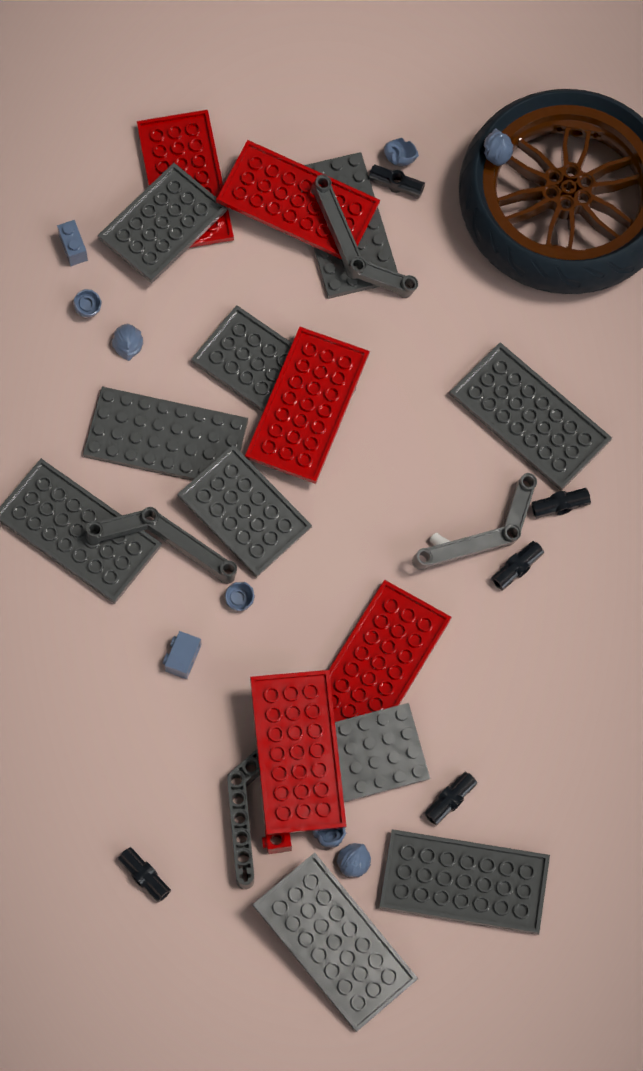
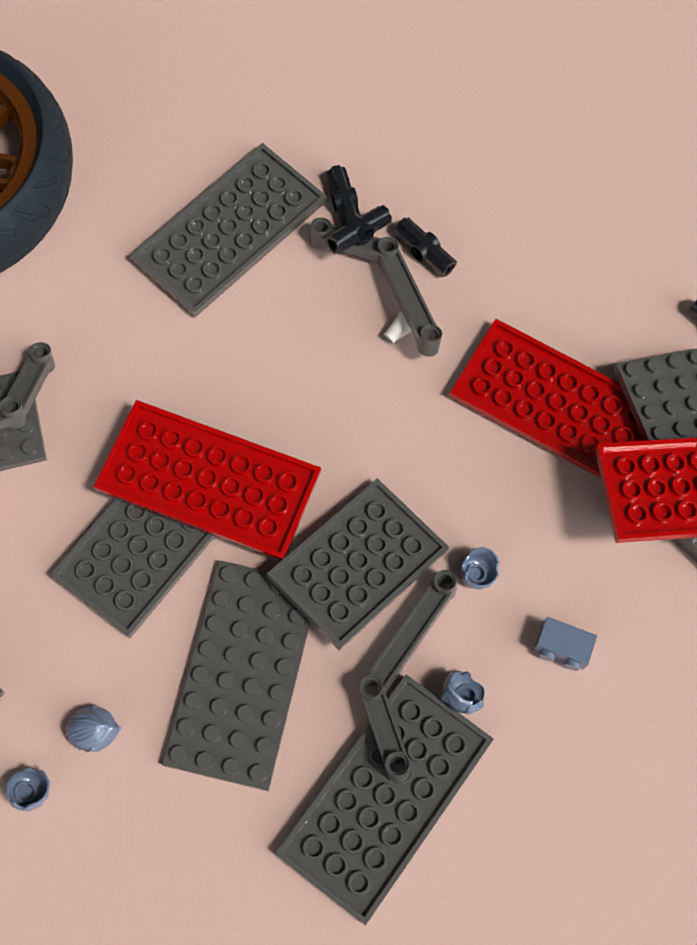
camera: 90 degrees left, 0 degrees up
none -> black piece [326,205,392,254]
none -> sand blue hair [441,671,485,714]

